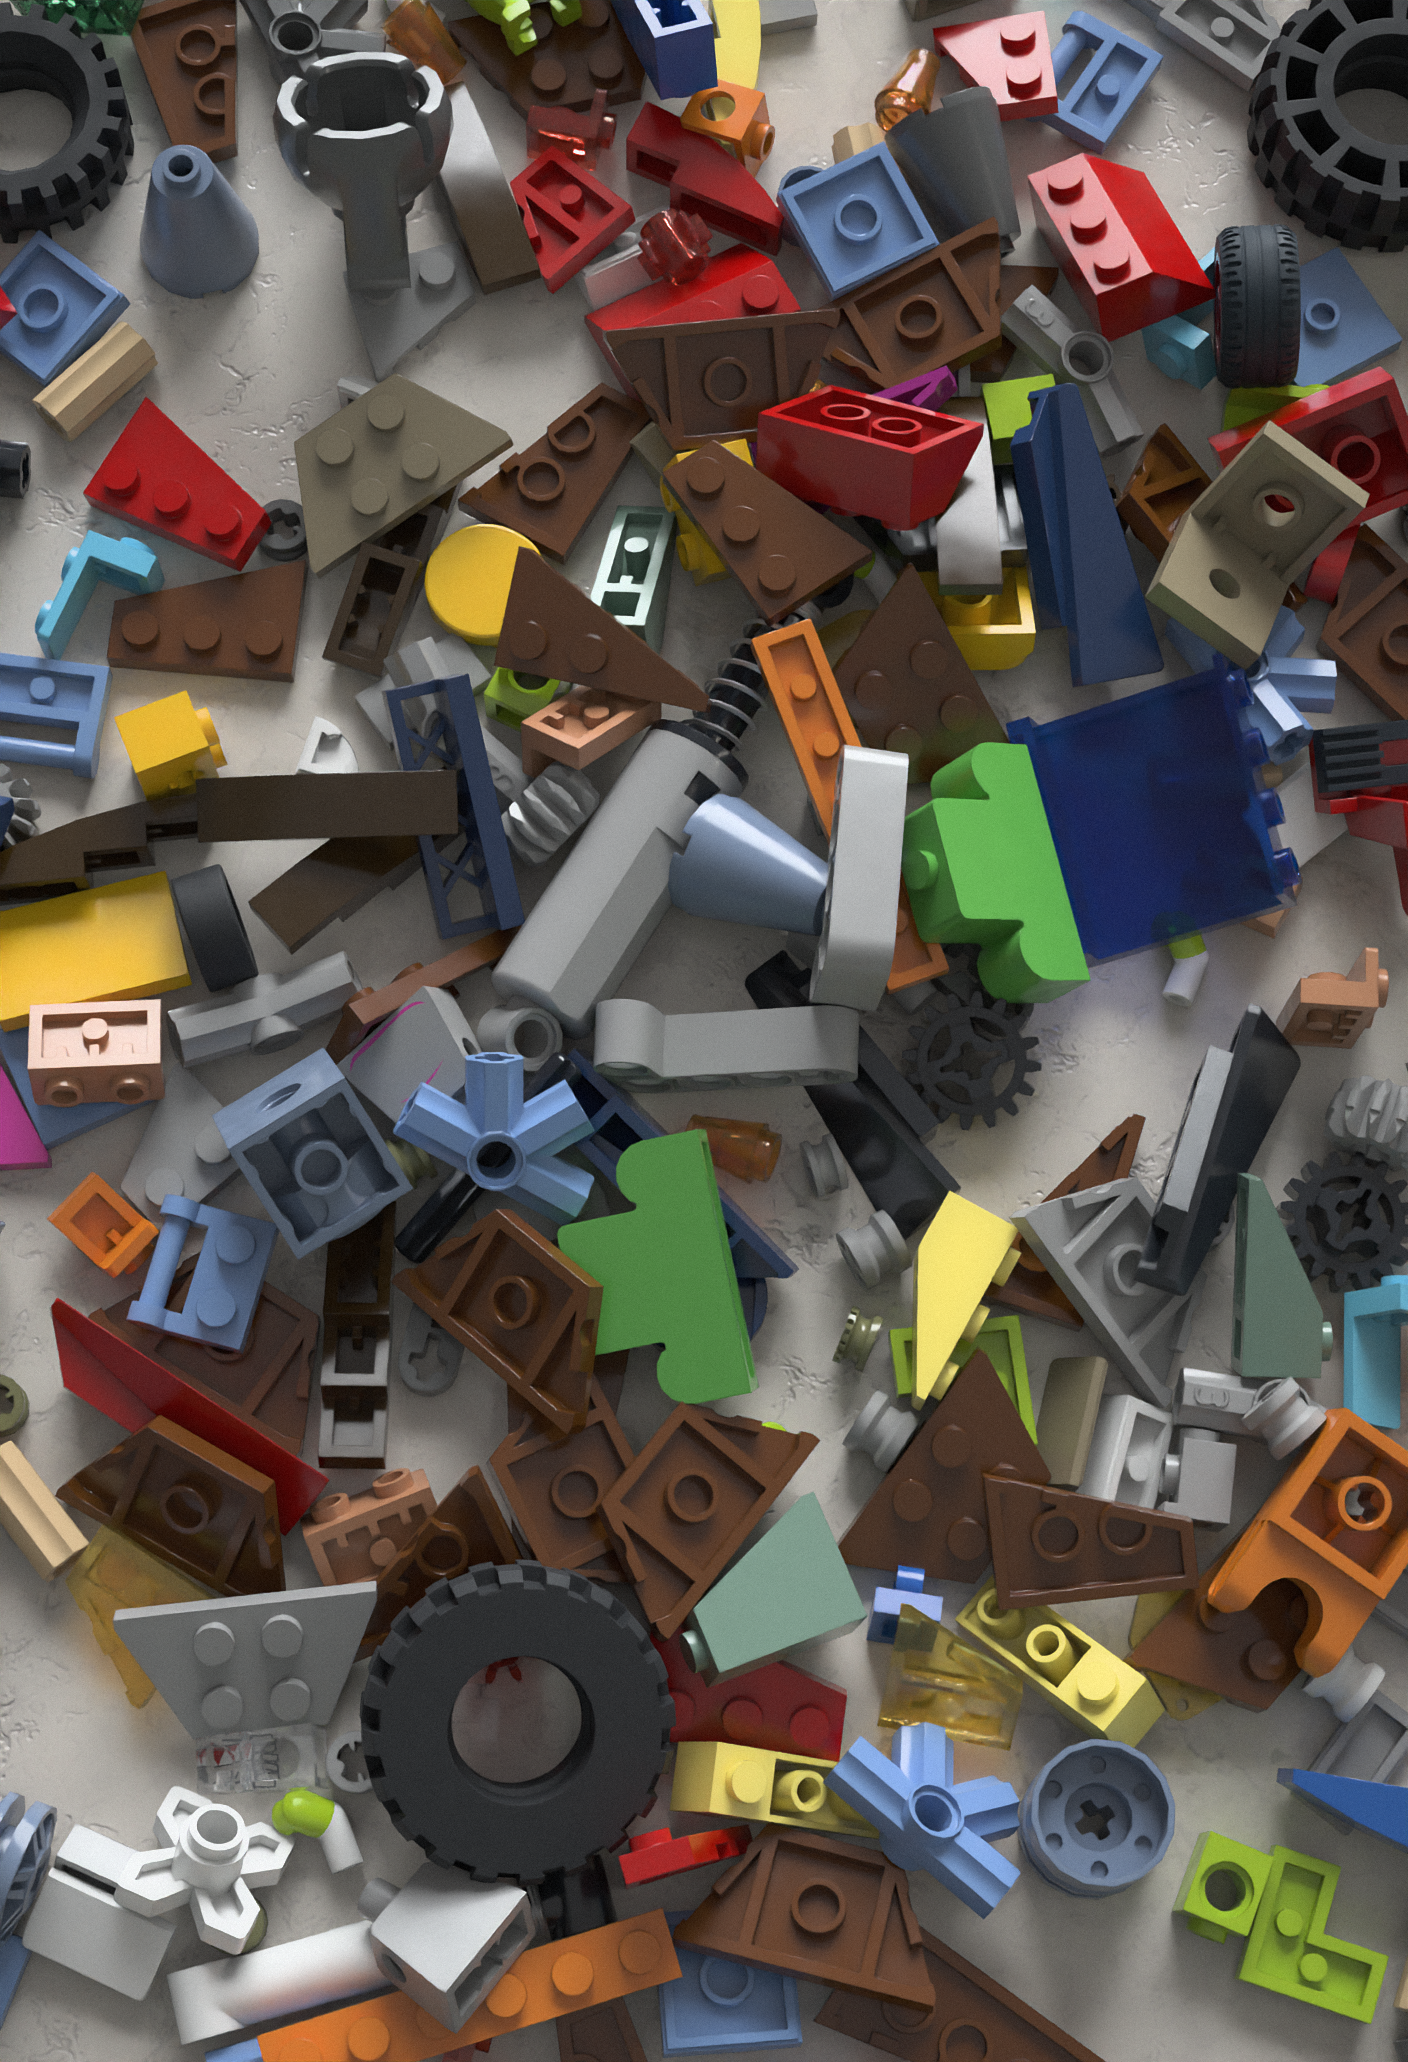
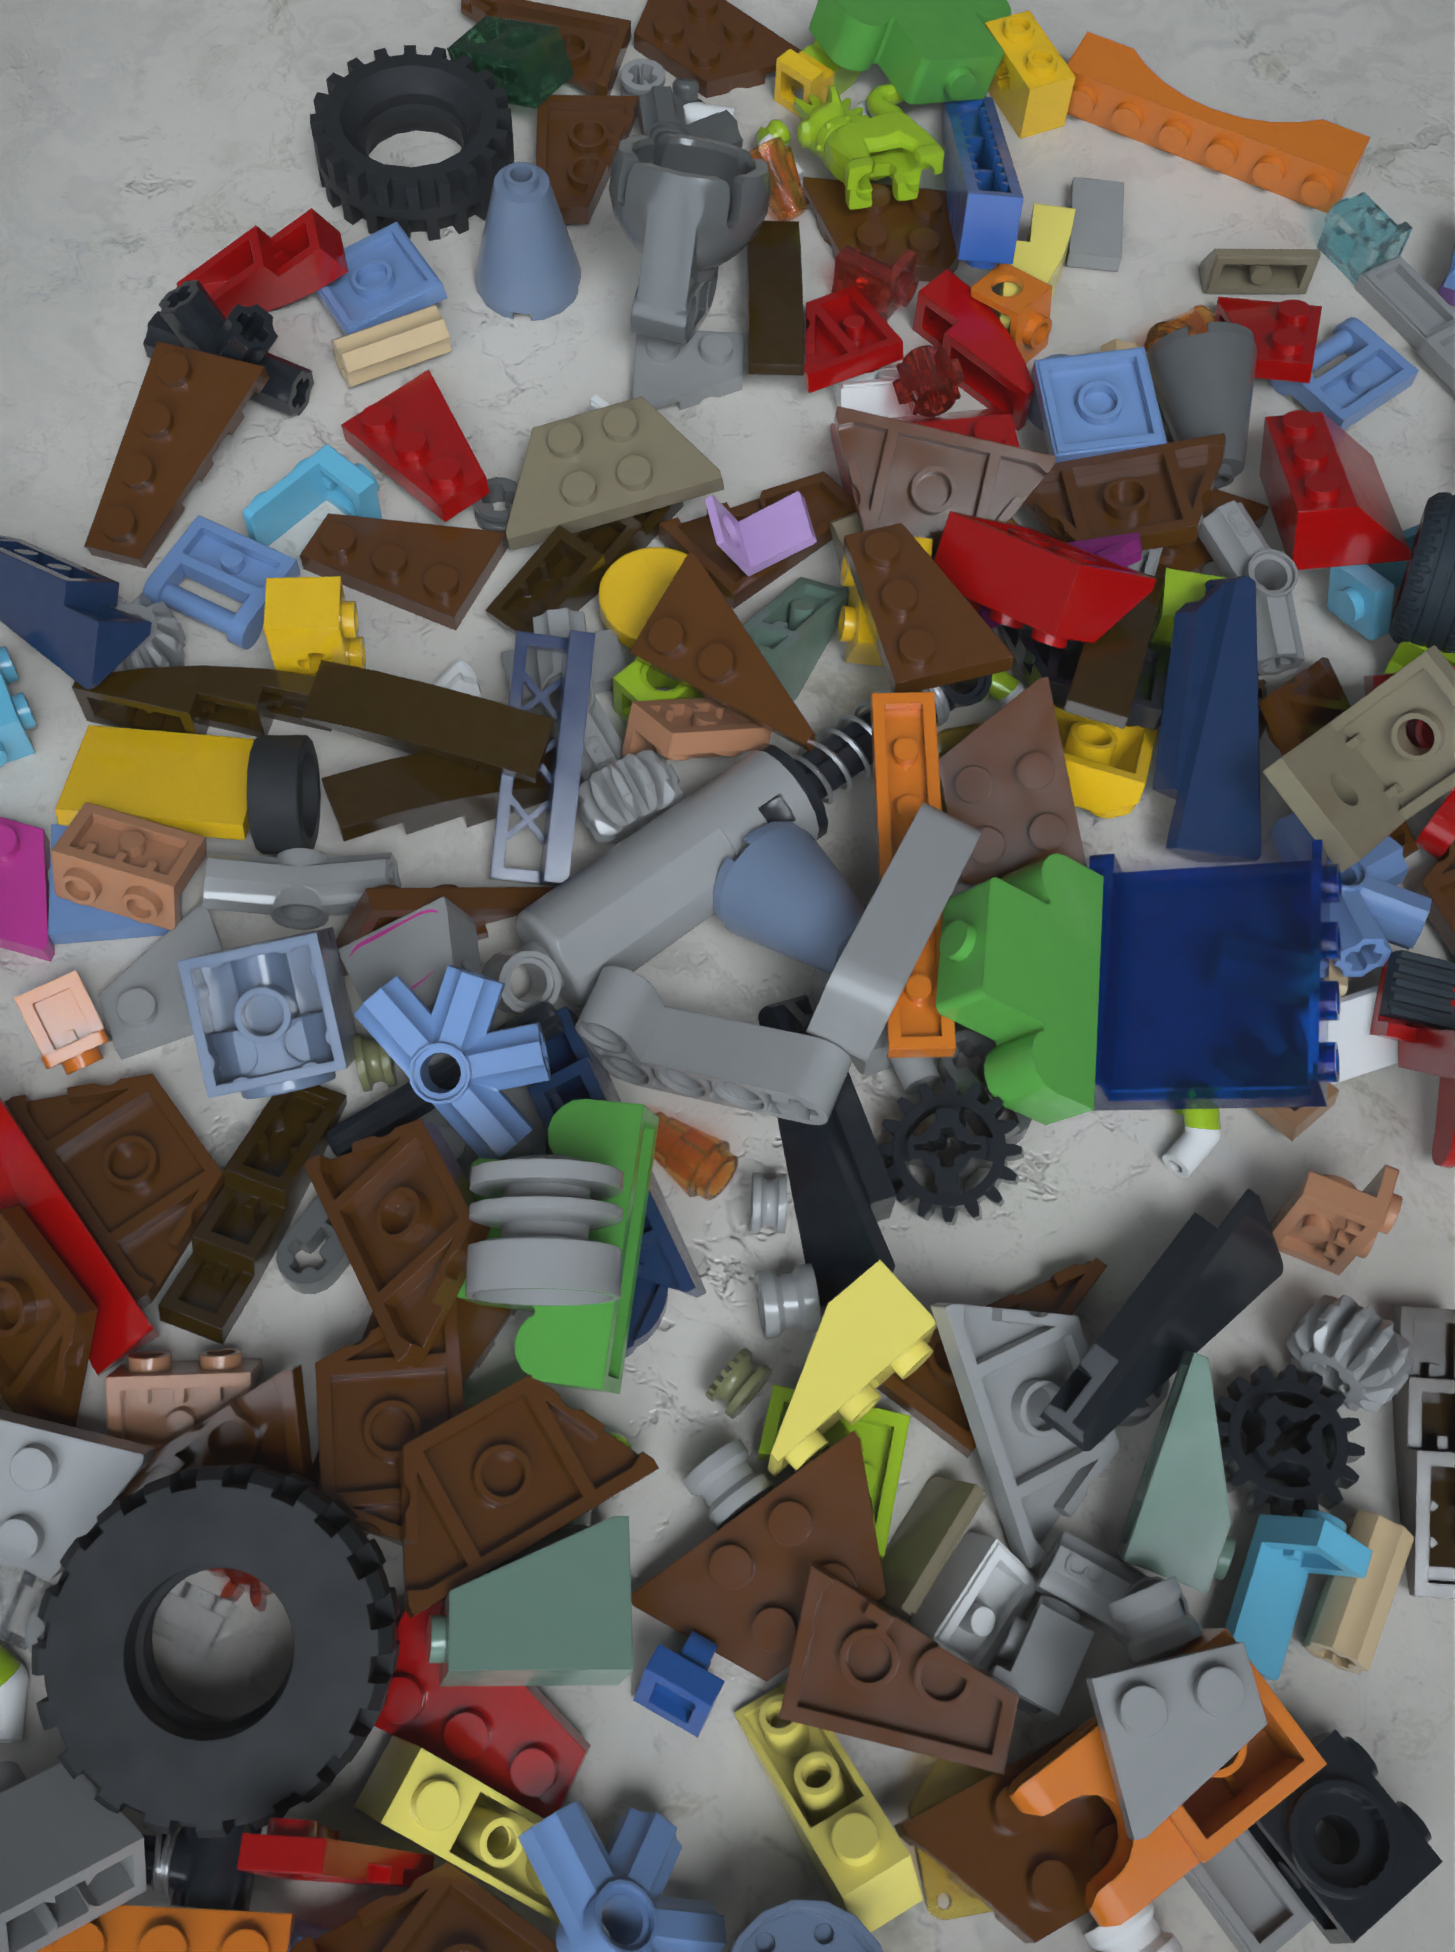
camera: 20 degrees right, 10 degrees down
medium blue plate [126,1194,280,1354] -> none
clear yellow wing [877,1603,1023,1751] -> none
none -> light grey wheel [465,1155,624,1306]
none -> lavender bracket [705,491,817,577]
none -> light grey wing [1086,1642,1267,1841]

